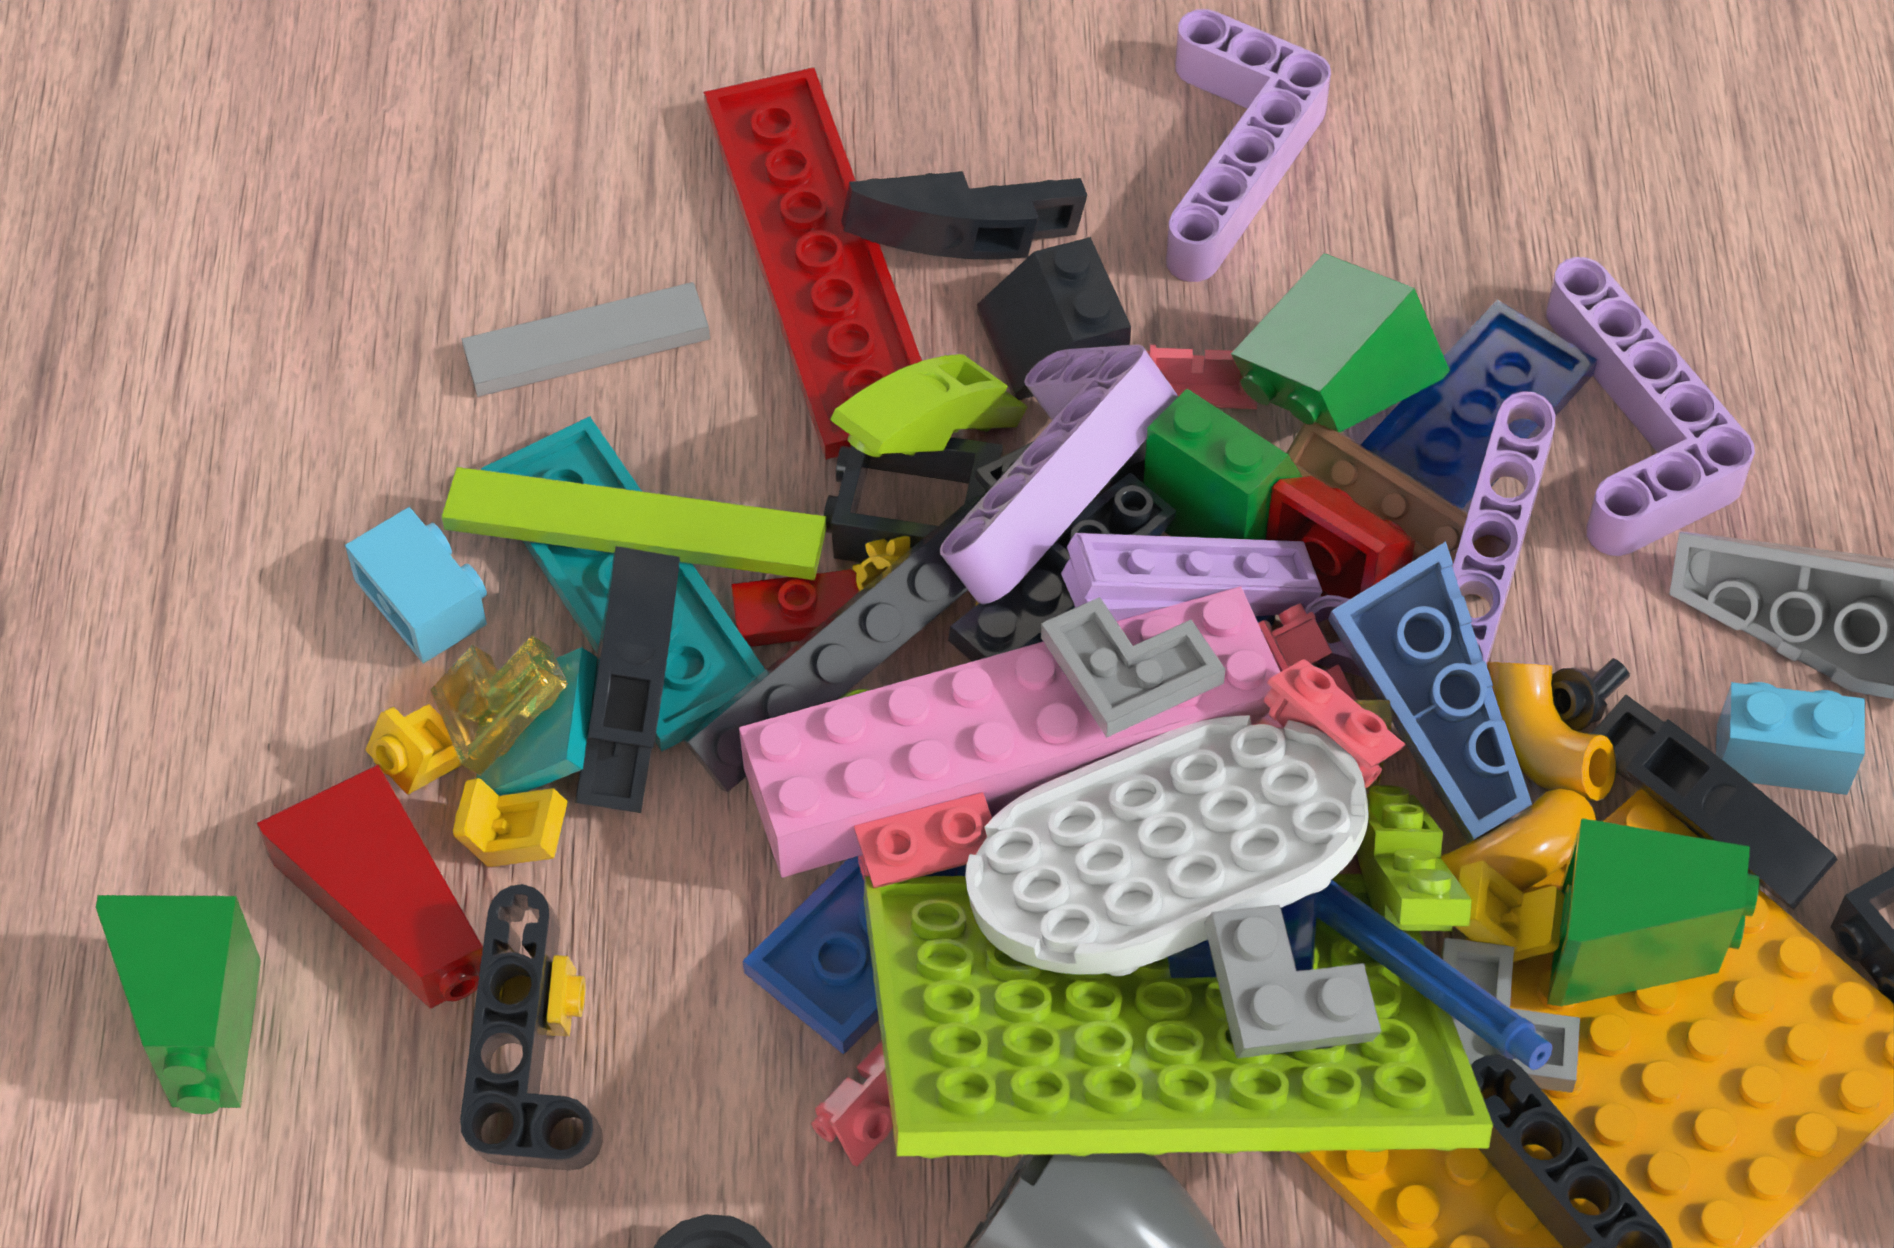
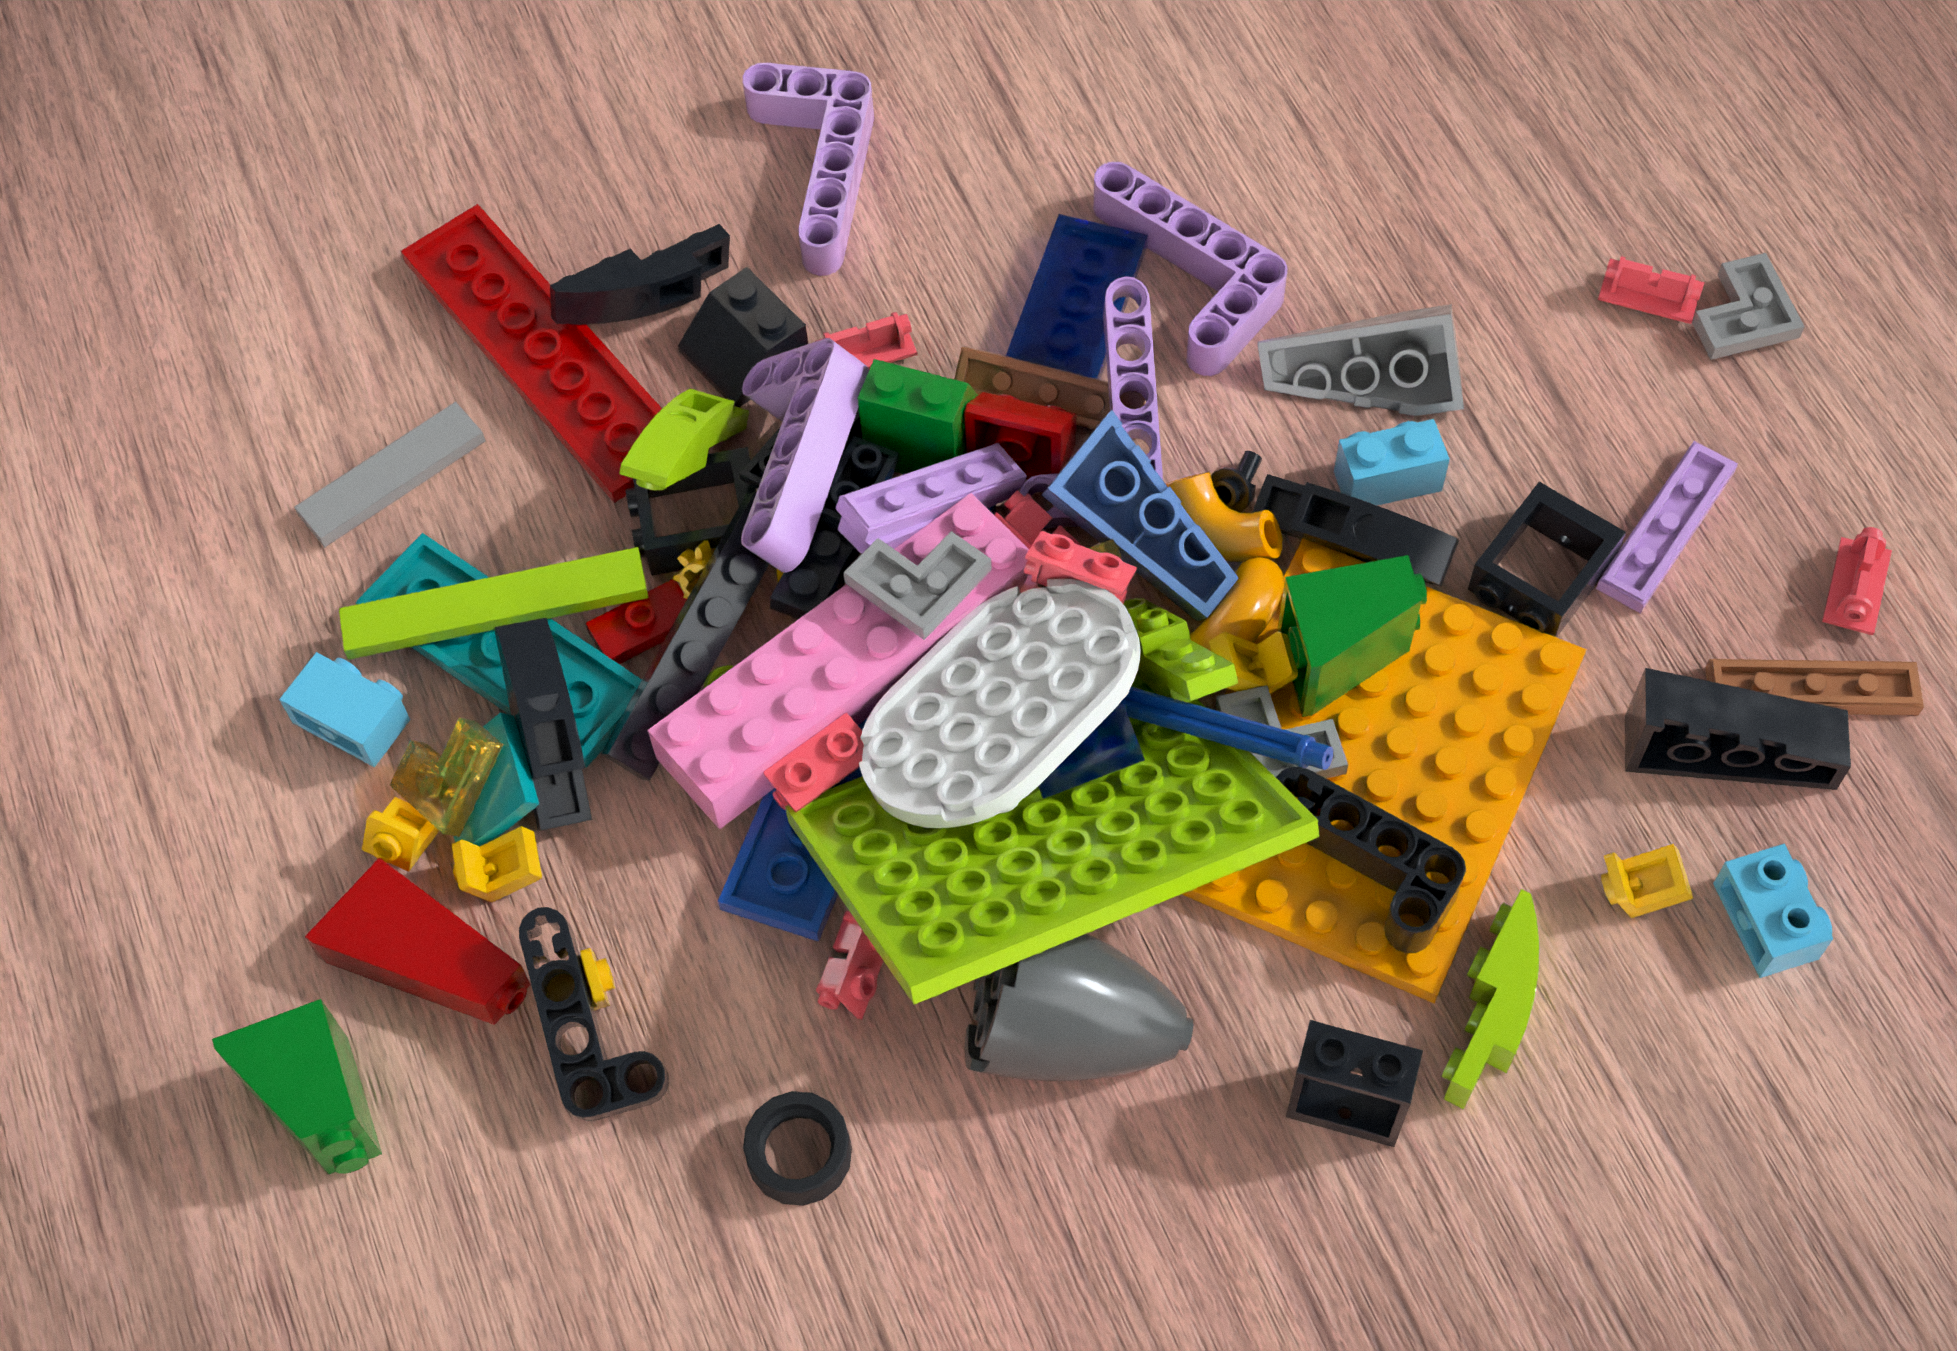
camera: 20 degrees left, 5 degrees up
light grey plate [1204,904,1381,1058] -> none
slope [1231,253,1450,433] -> none

